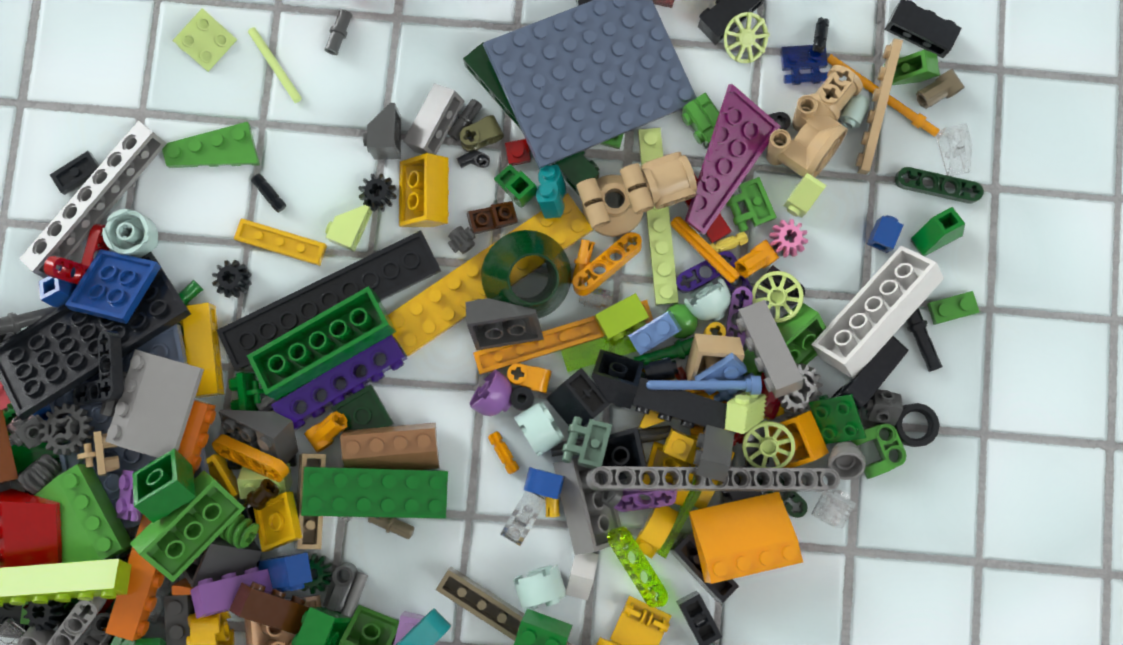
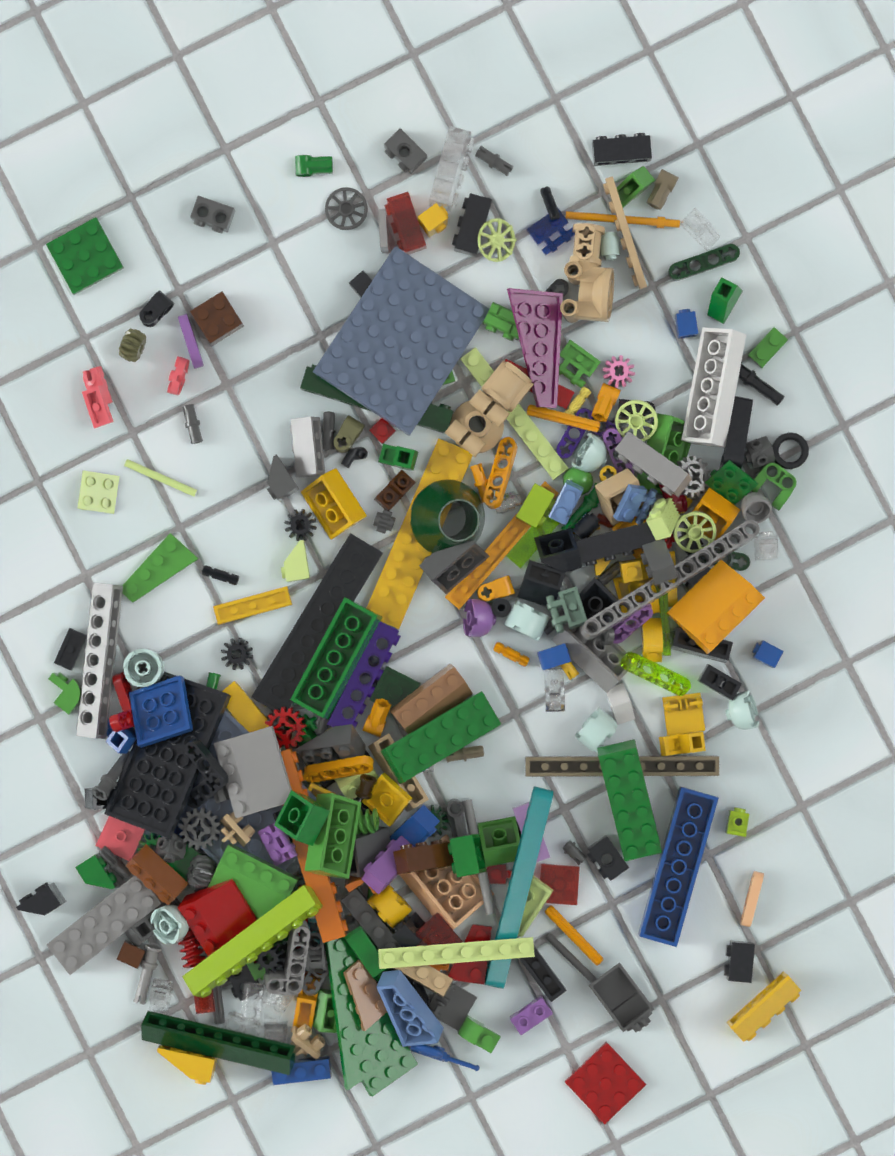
camera: 30 degrees left, 5 degrees up
teal brick [536,165,566,218] -> none
medium blue piece [646,376,762,395] -> none
yellowish green slope [783,173,827,218] -> none
none -> bright green brick [48,672,81,715]
none -> red gear [265,706,307,749]
none -> blue brick [752,640,784,668]

